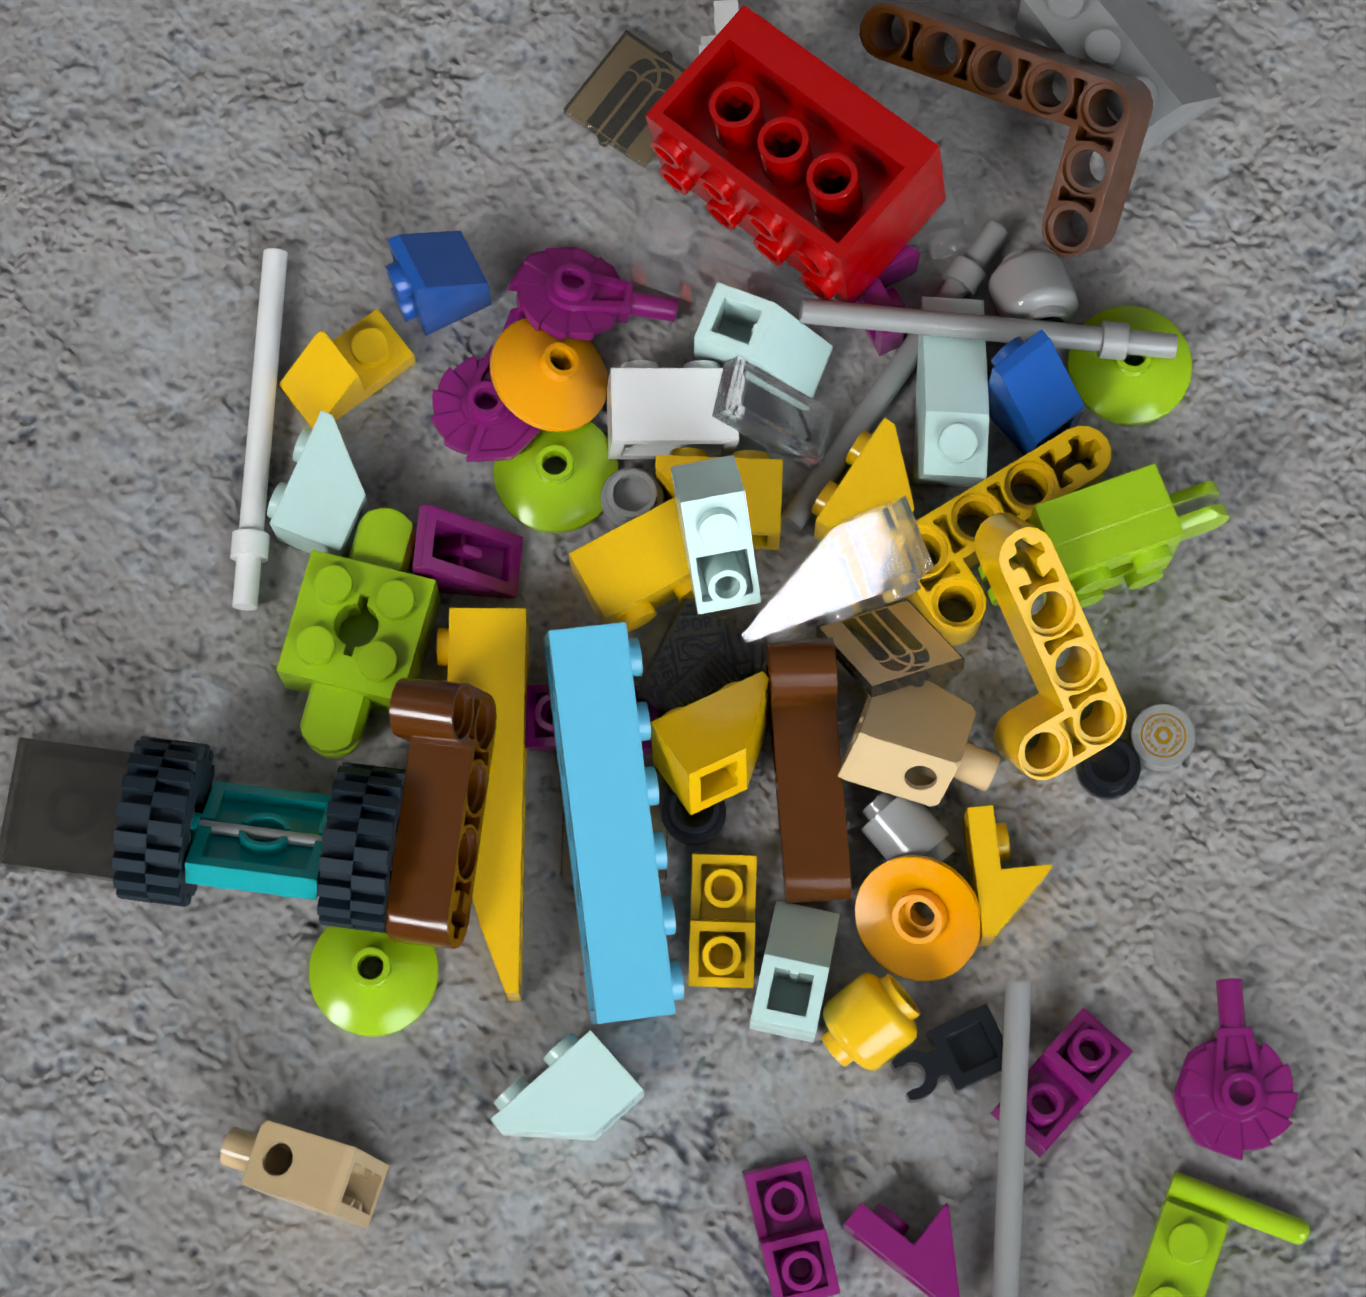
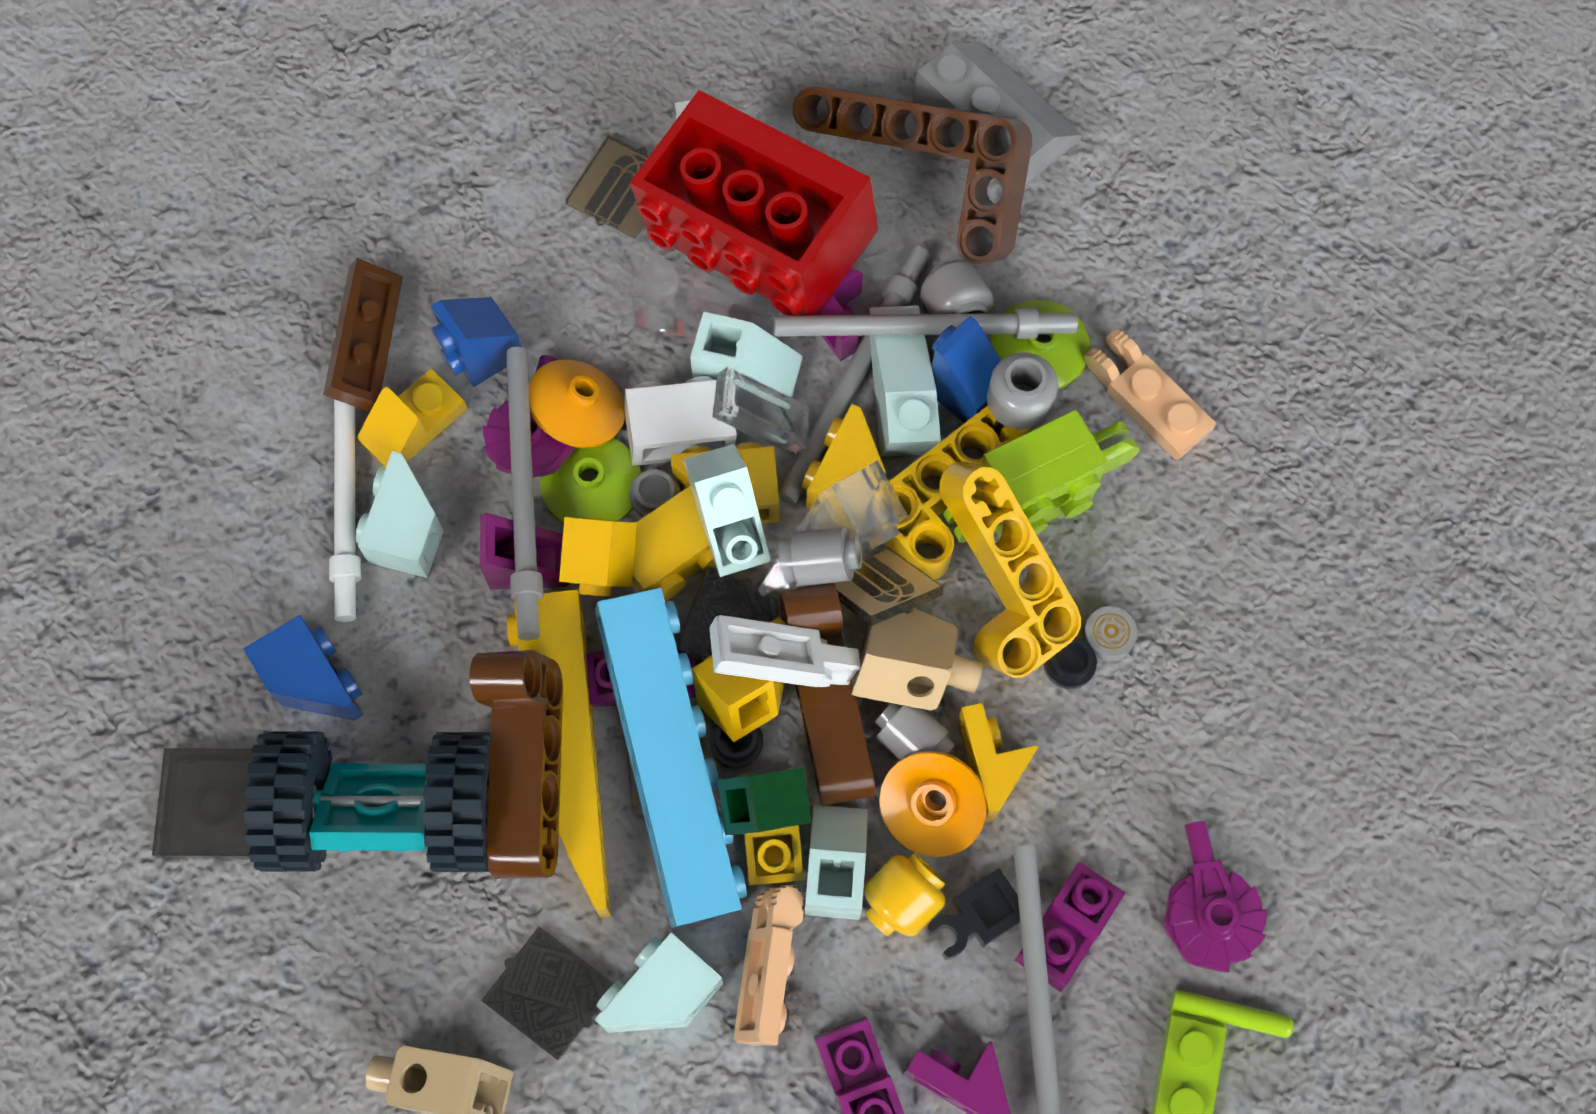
camera: 10 degrees left, 5 degrees down
lime brick [276,508,442,759] -> none
lime dish [309,926,439,1037] -> none
magenta piece [508,247,678,341] -> none
none -> blue slope [243,615,363,721]
none -> reddish brown plate [323,258,403,412]
none -> clear smoke piece [481,926,614,1061]
none -> light grey bar [507,347,543,641]
none -> yellow brick [559,517,637,596]
none -> white hinge [709,615,861,687]
none -> dark green brick [717,767,812,835]
none -> light nougat hinge [733,885,805,1046]
none -> light grey brick [779,527,862,587]
none -> light grey head [986,352,1058,430]
none -> light nougat hinge [1084,329,1217,461]

